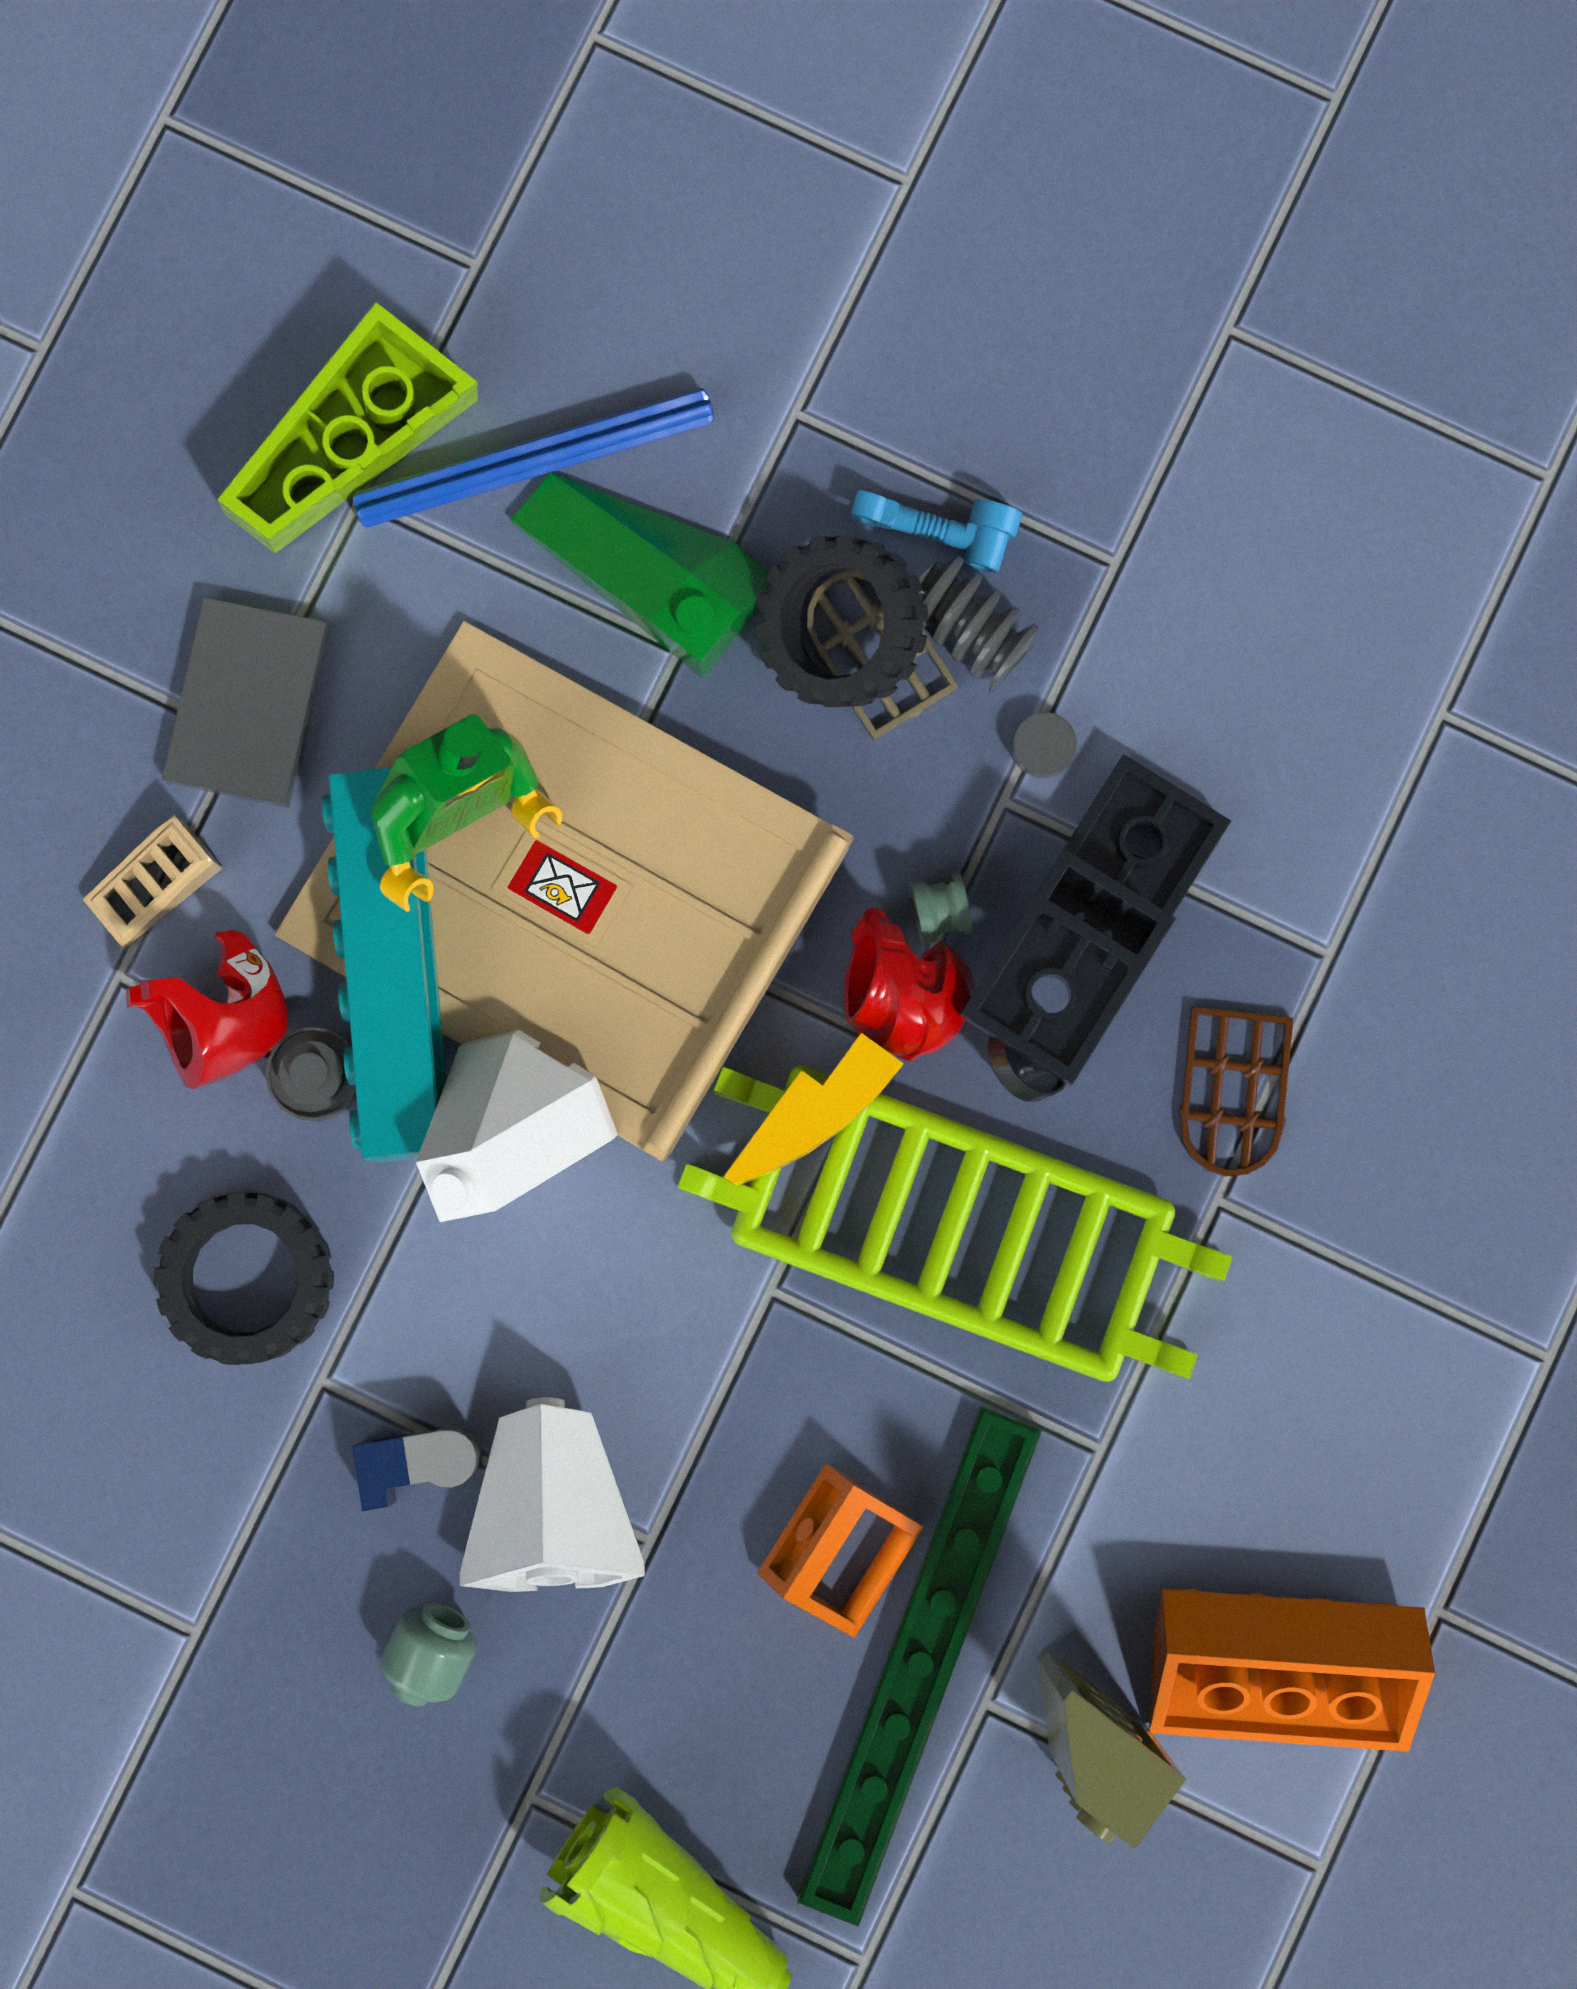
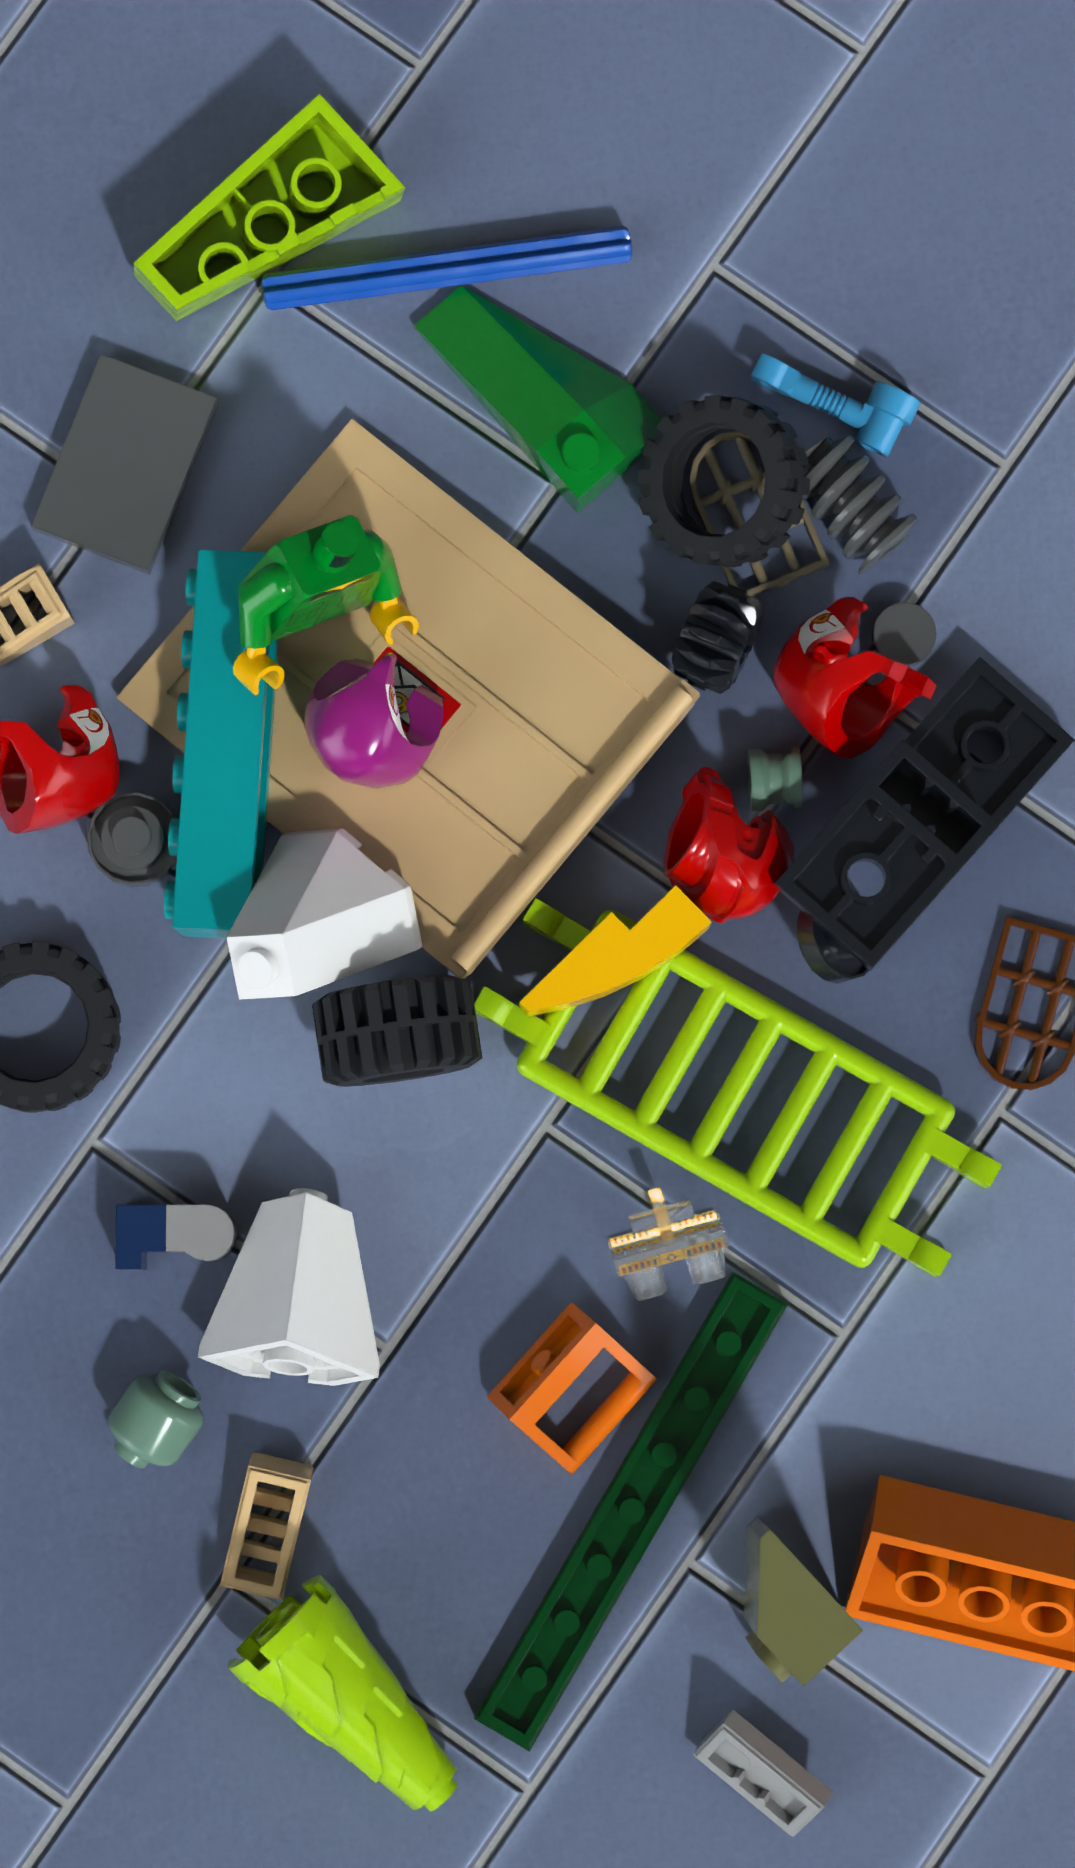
camera: 10 degrees right, 0 degrees up
none -> tan slope [220,1452,314,1600]
none -> magenta piece [304,653,443,789]
none -> black tyre [312,975,482,1087]
none -> clear hips [607,1188,730,1301]
none -> black gear [671,581,763,694]
none -> light grey plate [693,1709,834,1837]
none -> red piece [773,597,937,759]

